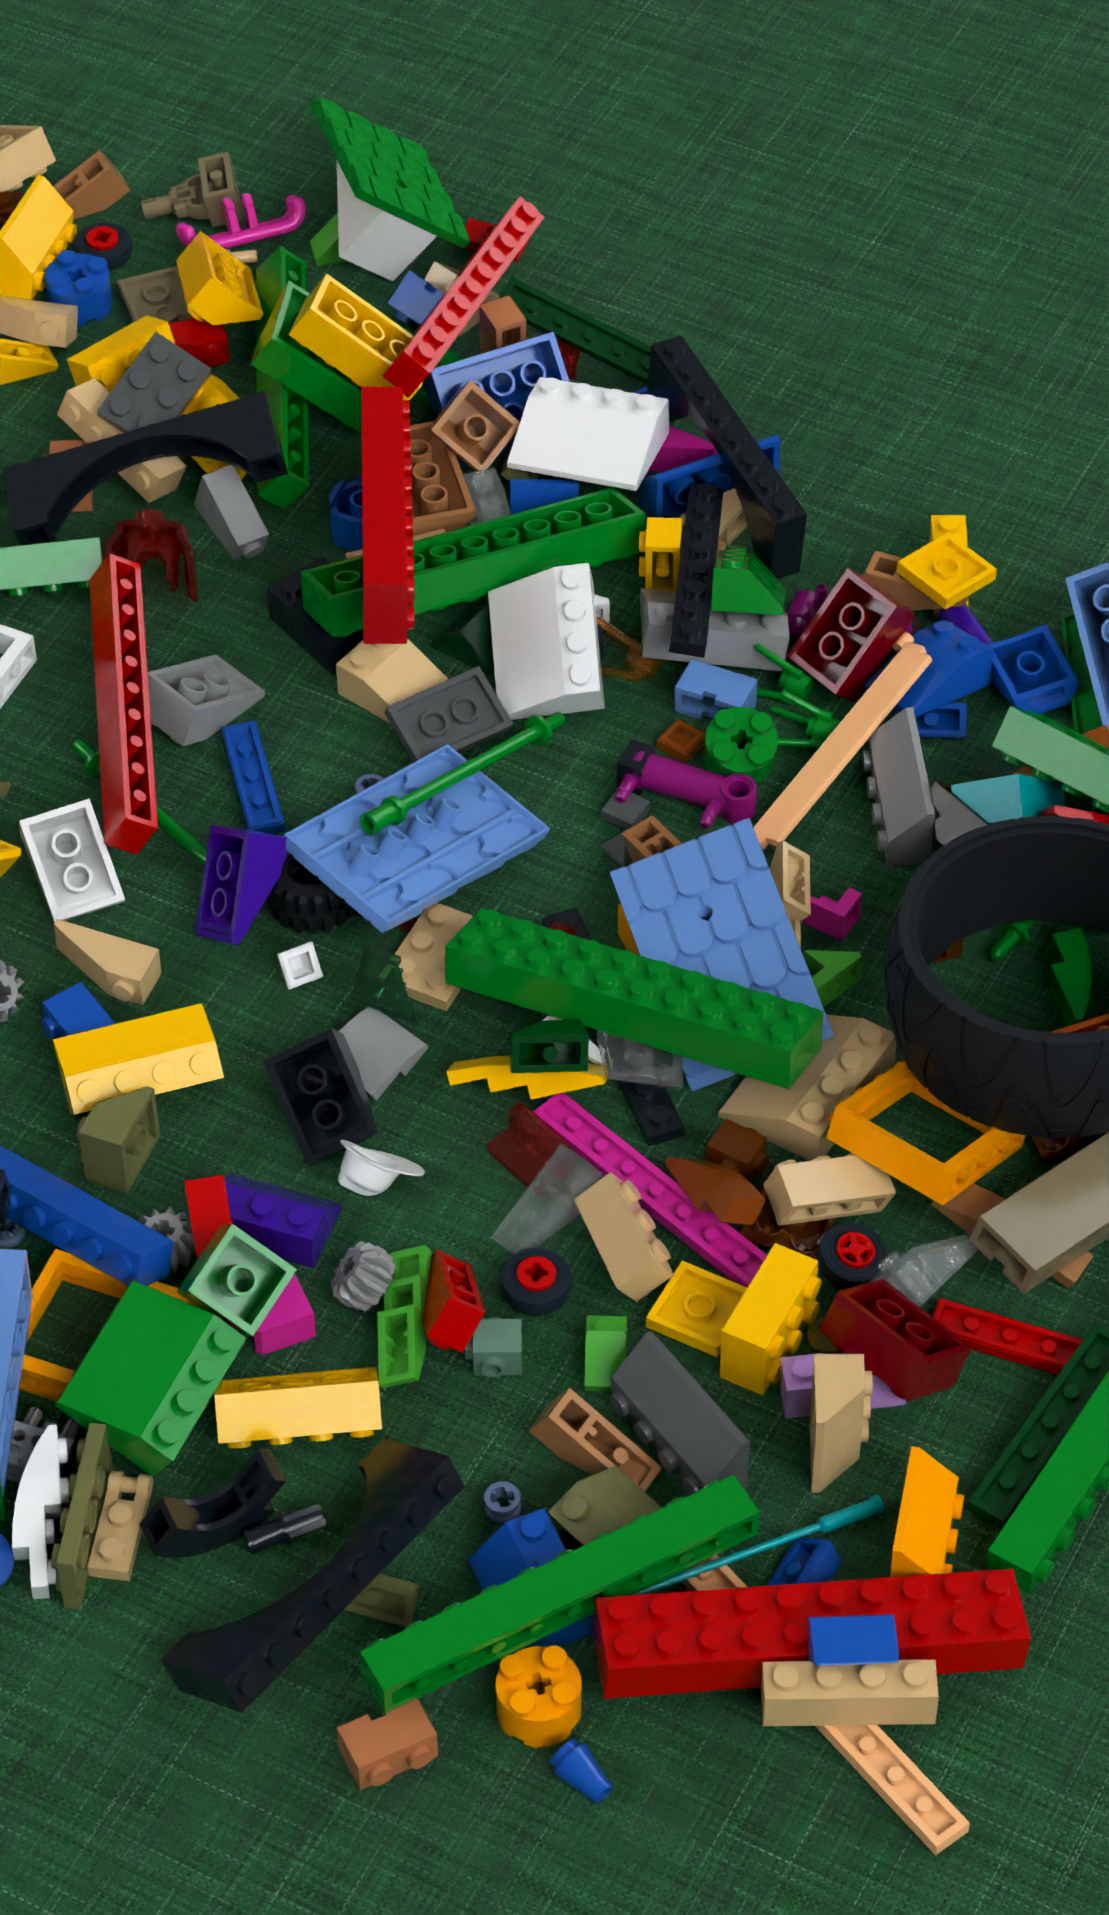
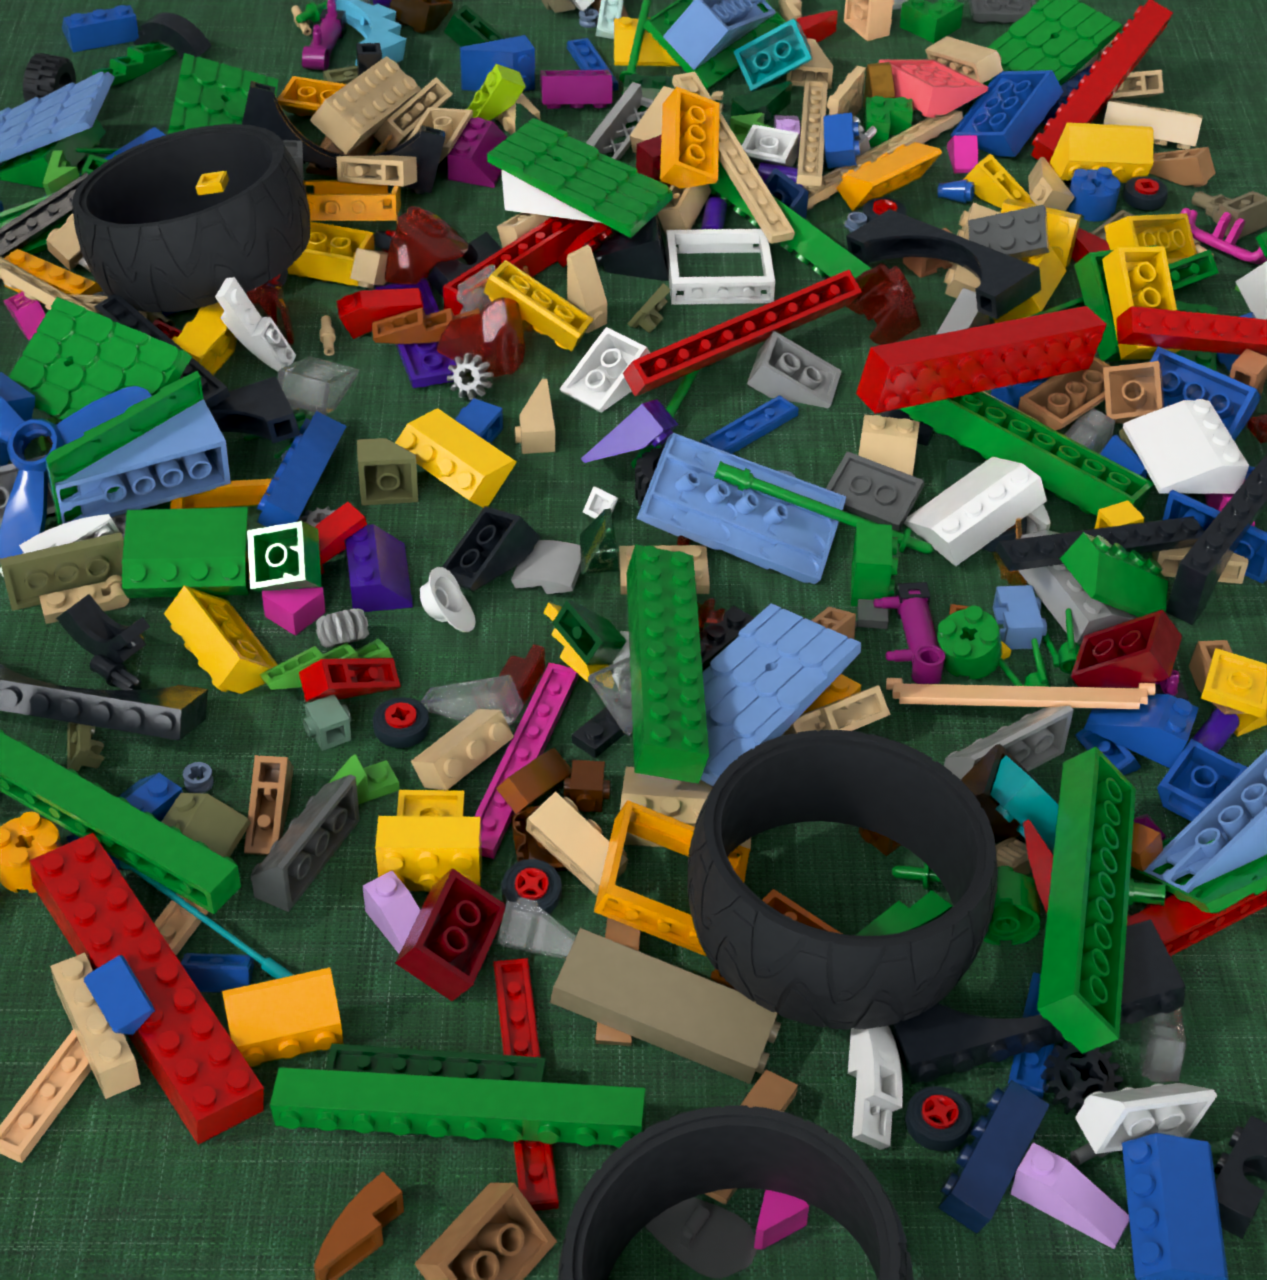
camera: 60 degrees right, 5 degrees down
tan slope [809,1354,873,1493] -> none
none -> green brick [851,523,898,607]

